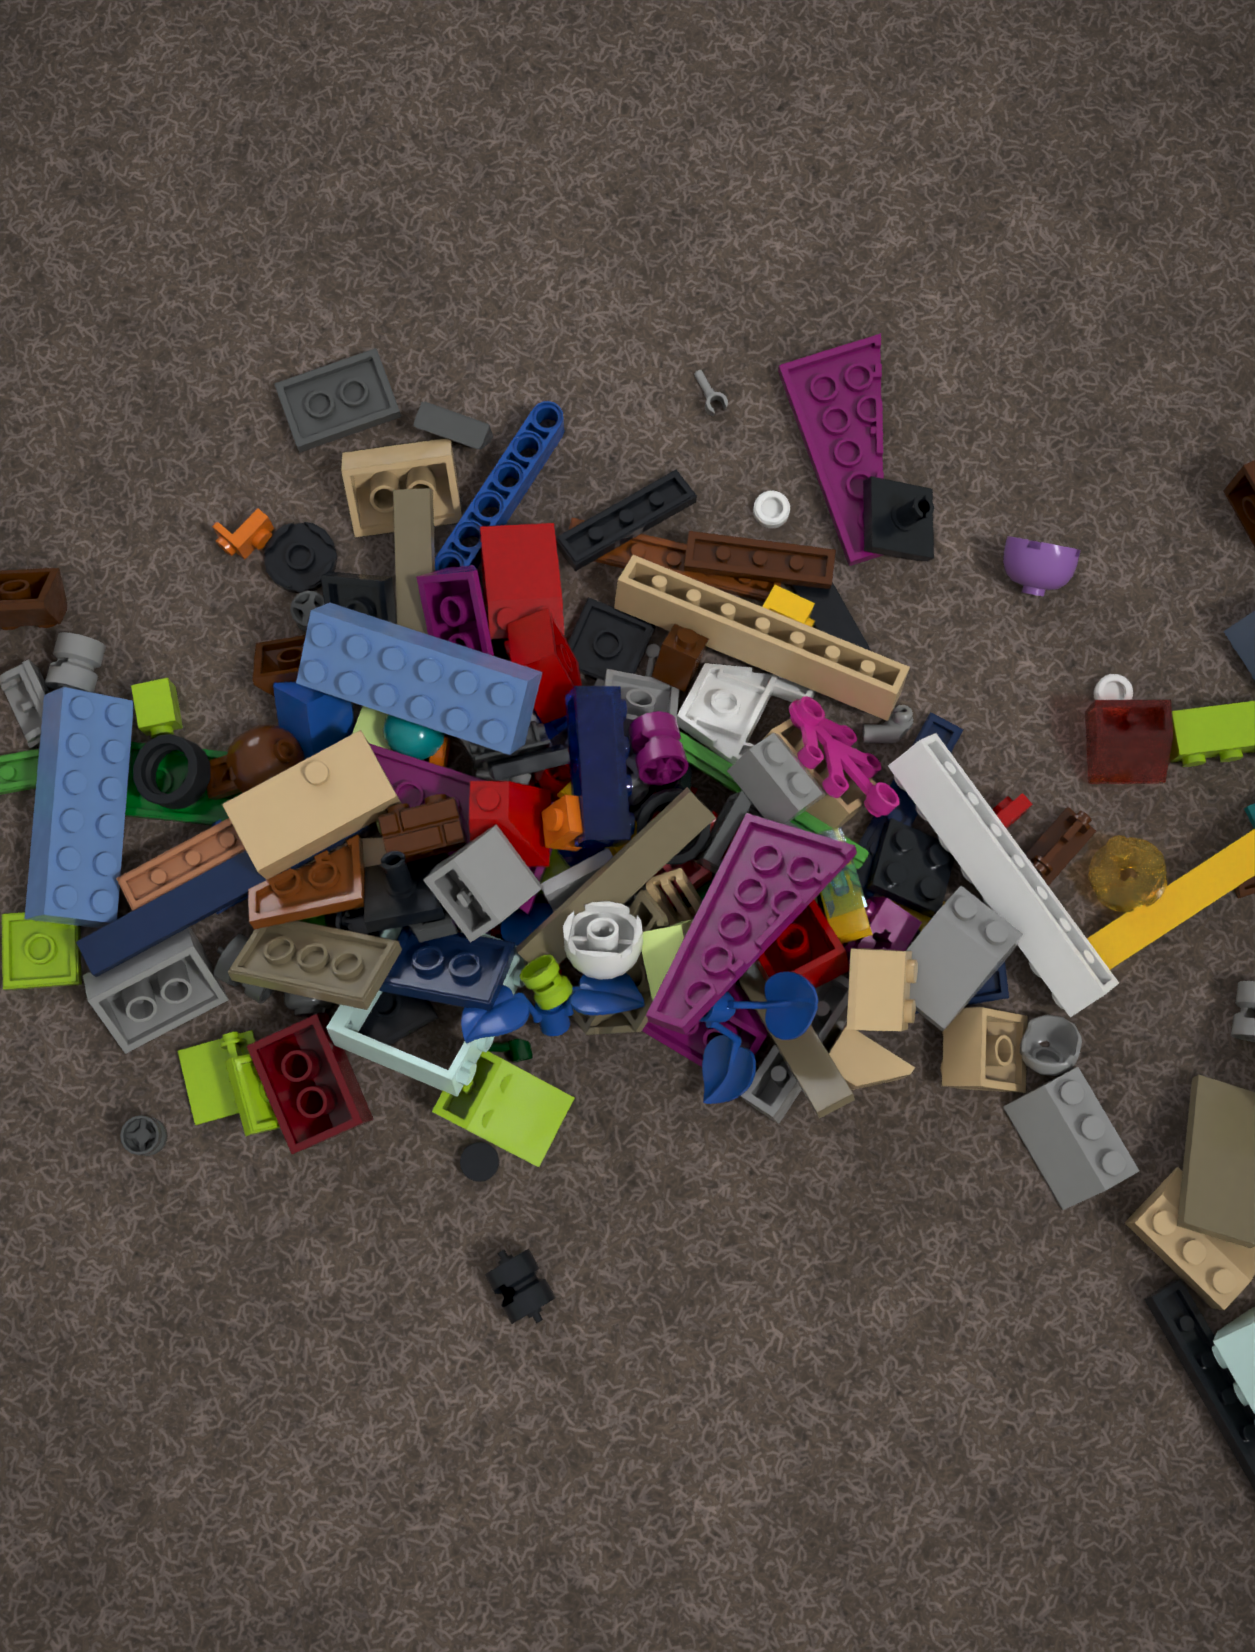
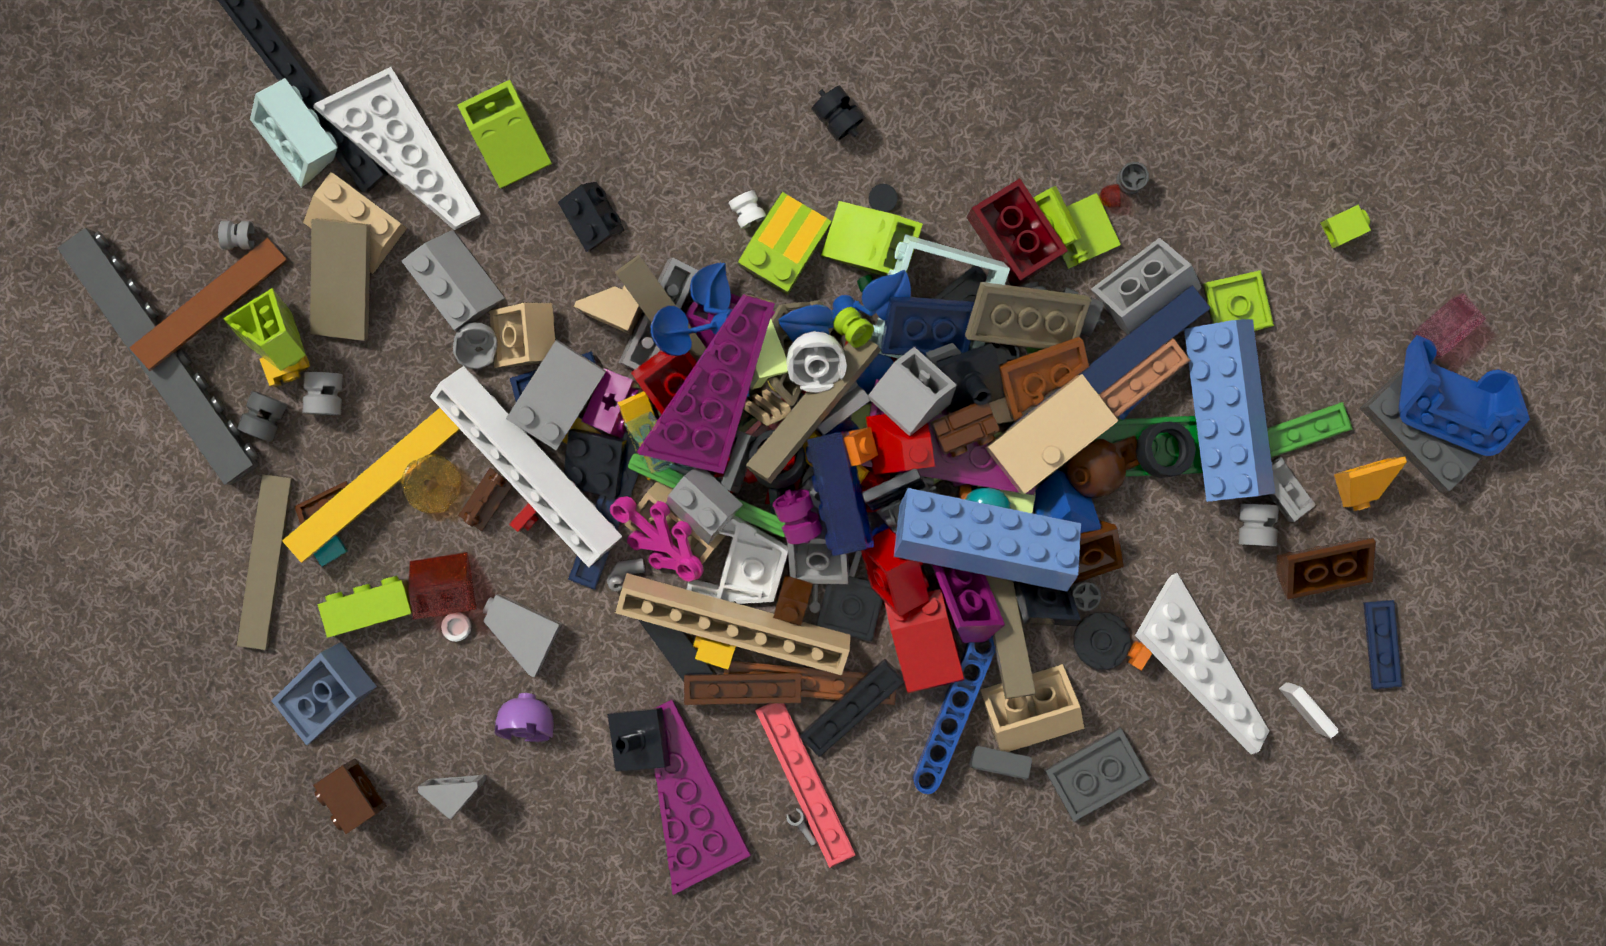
camera: 165 degrees right, 10 degrees up
lime brick [131,678,183,739] -> none
white tile [753,491,790,528] -> none
tan slope [846,948,918,1031] -> none
none -> white wing [314,67,480,230]
none -> light grey slope [418,774,486,819]
none -> lime slope [457,80,552,189]
none -> light grey slope [483,594,562,677]
none -> black bracket [558,182,624,252]
none -> white wheel [728,190,766,229]
none -> lime slope [738,192,832,295]
none -> coral tile [755,703,856,868]
none -> clear red hinge [1099,184,1121,208]
none -> white wing [1135,573,1269,754]
none -> white tile [1279,682,1338,738]

